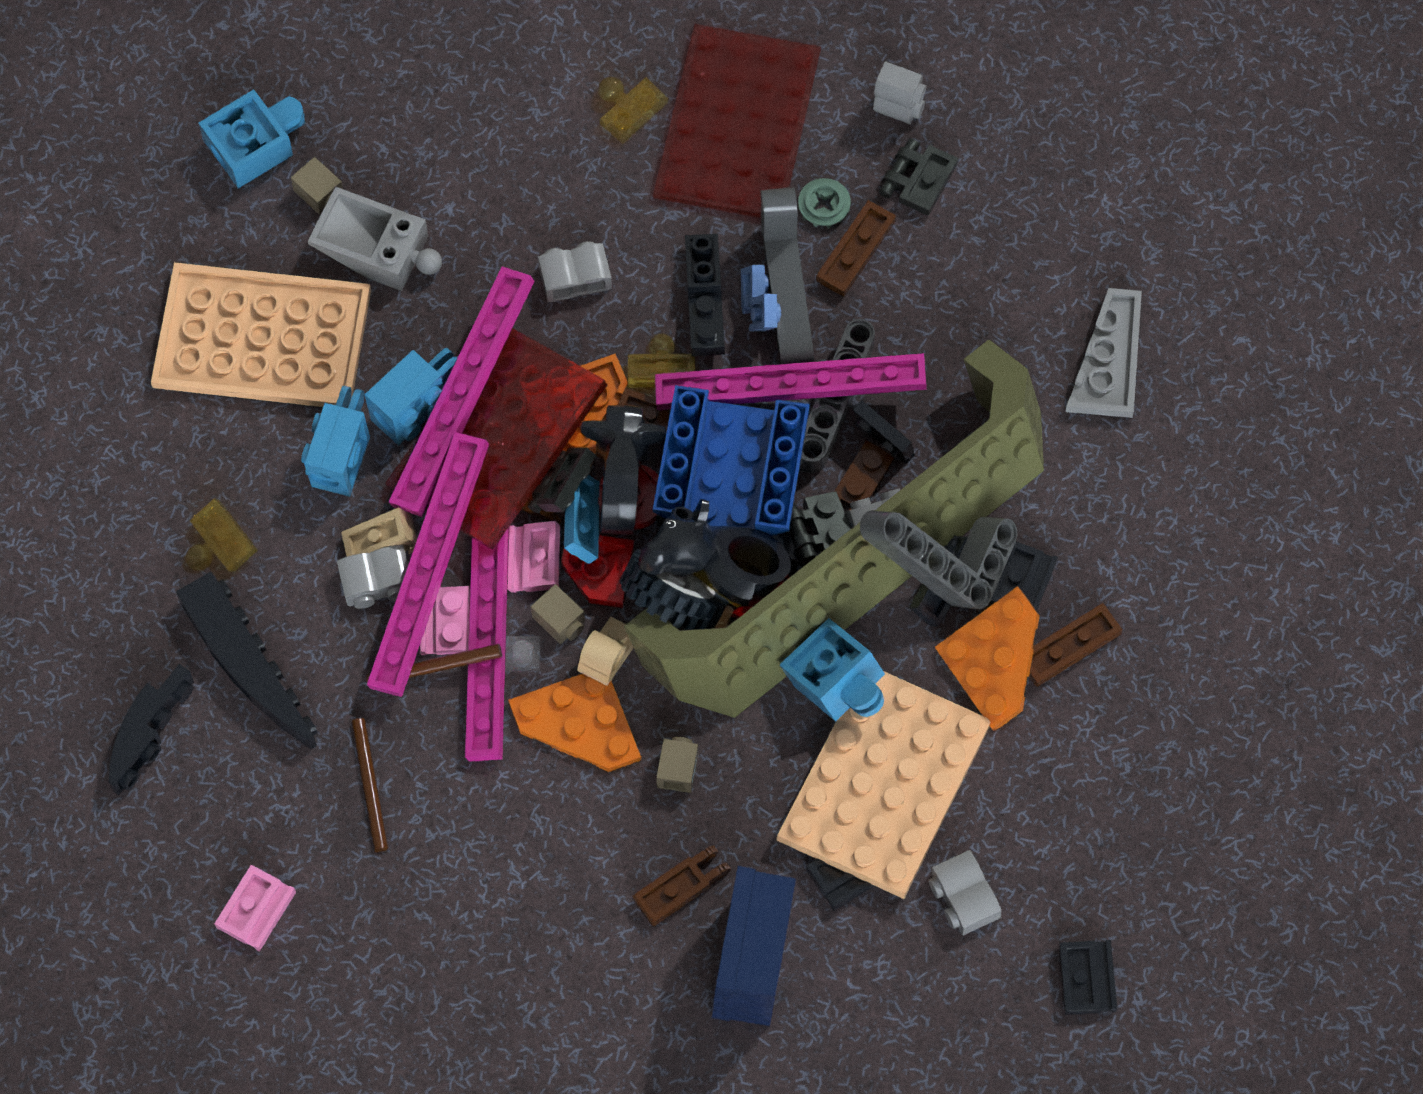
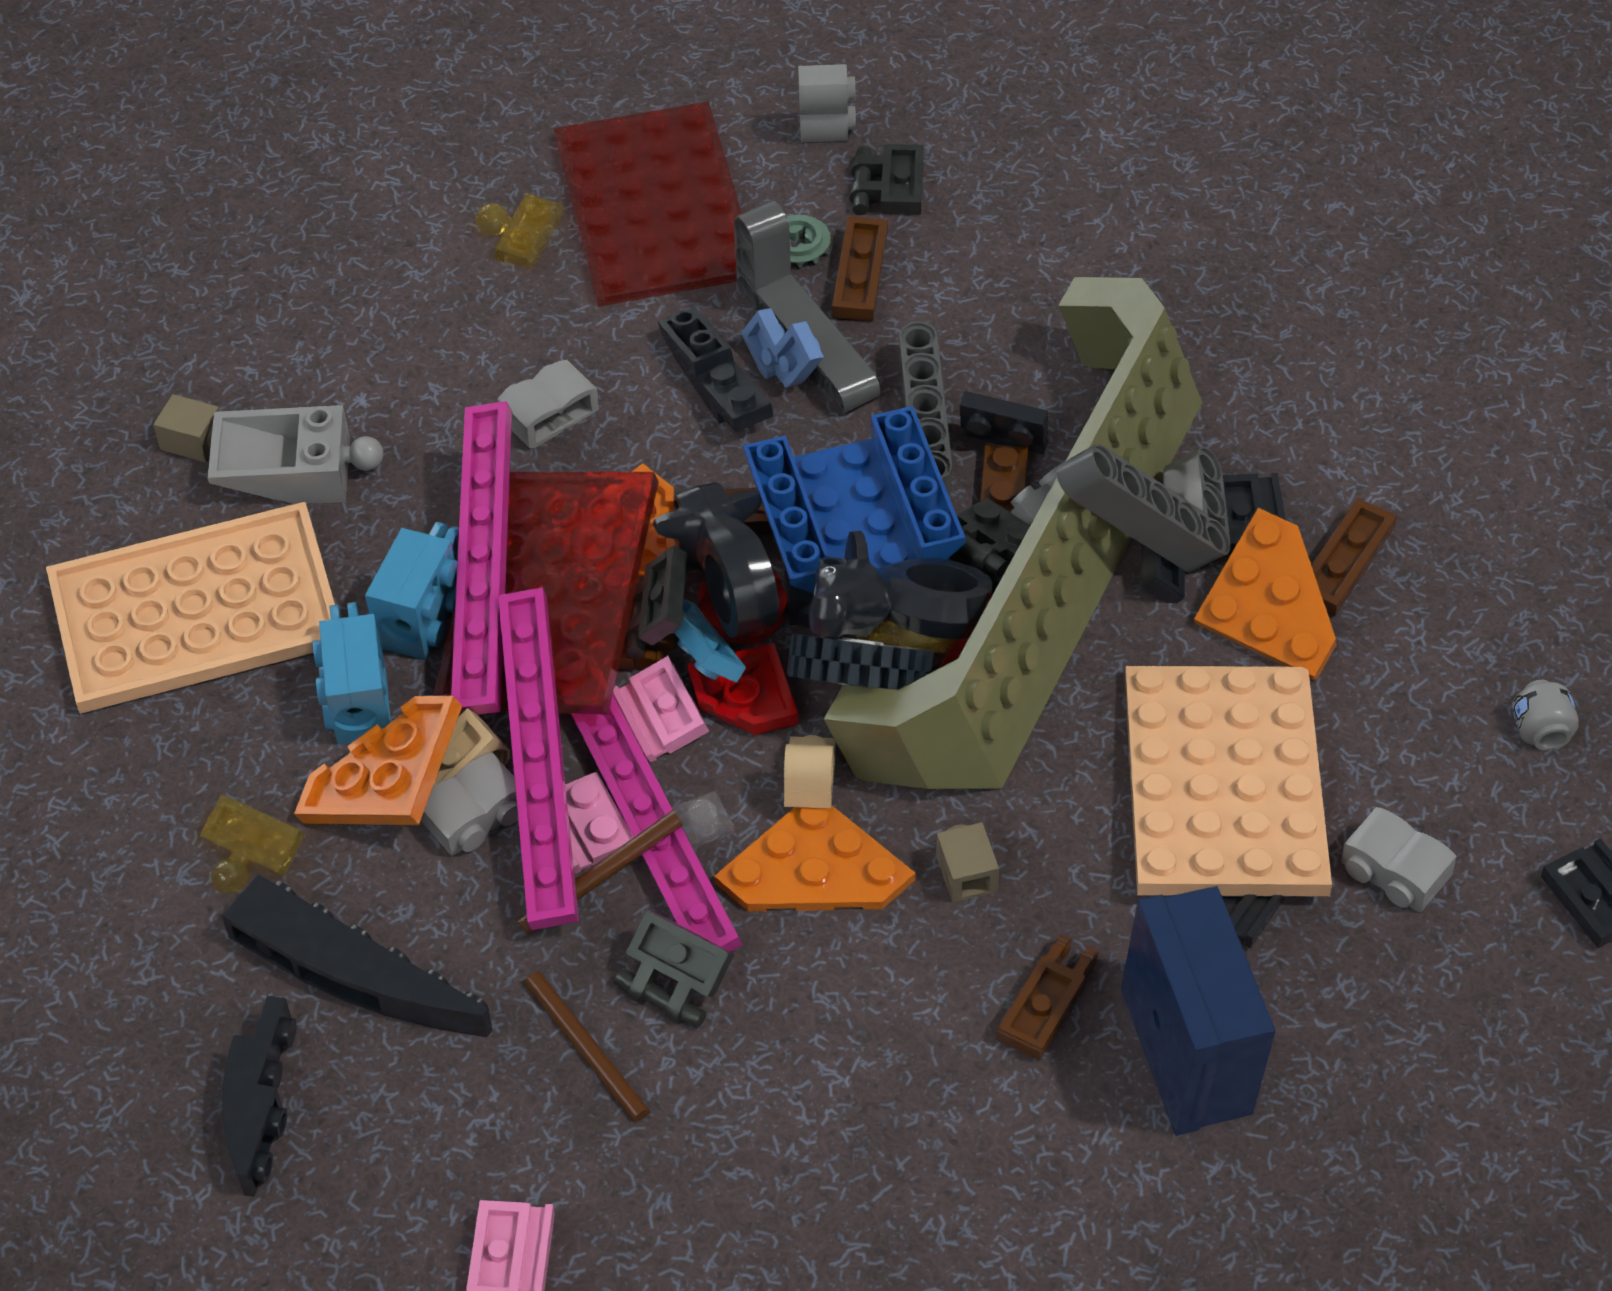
camera: 25 degrees left, 15 degrees down
dark azure brick [199,89,305,189] -> none
dark tan brick [531,584,585,645] -> none
clear yellow plate [628,333,695,388] -> none
dark pink plate [655,353,927,410] -> none
dark azure brick [779,618,885,722] -> none
light grey wing [1066,288,1142,418] -> none
none -> orange plate [294,696,462,825]
none -> pearl dark grey plate [615,910,735,1028]
none -> light grey head [1512,680,1579,750]

